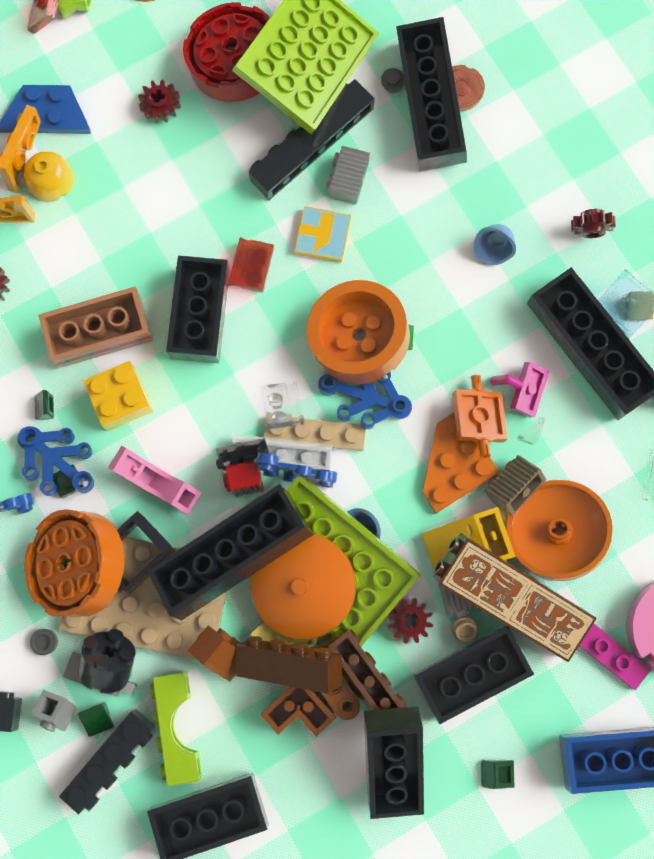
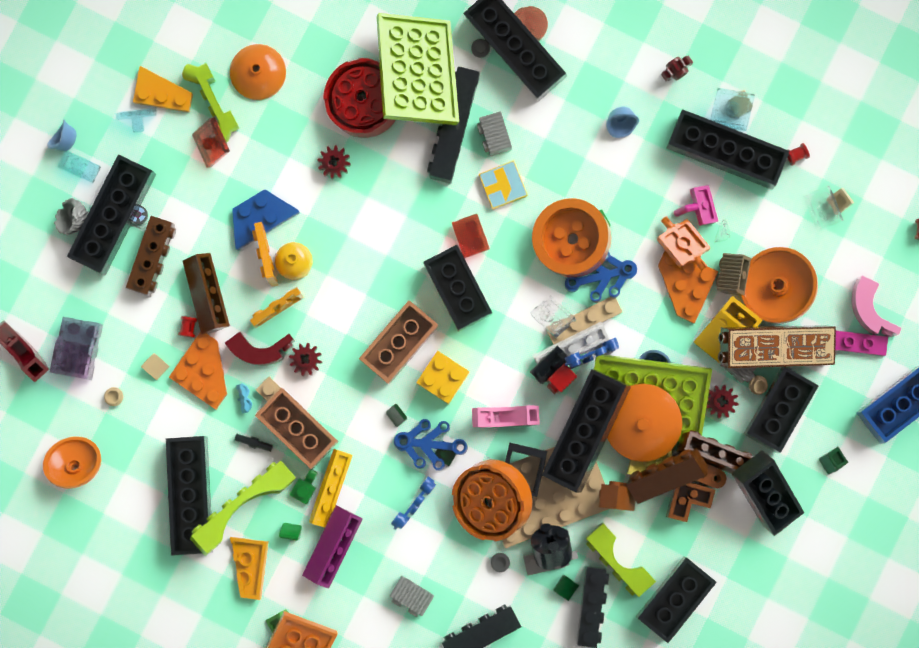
camera: 30 degrees left, 5 degrees up
light grey brick [31,690,77,732] -> none

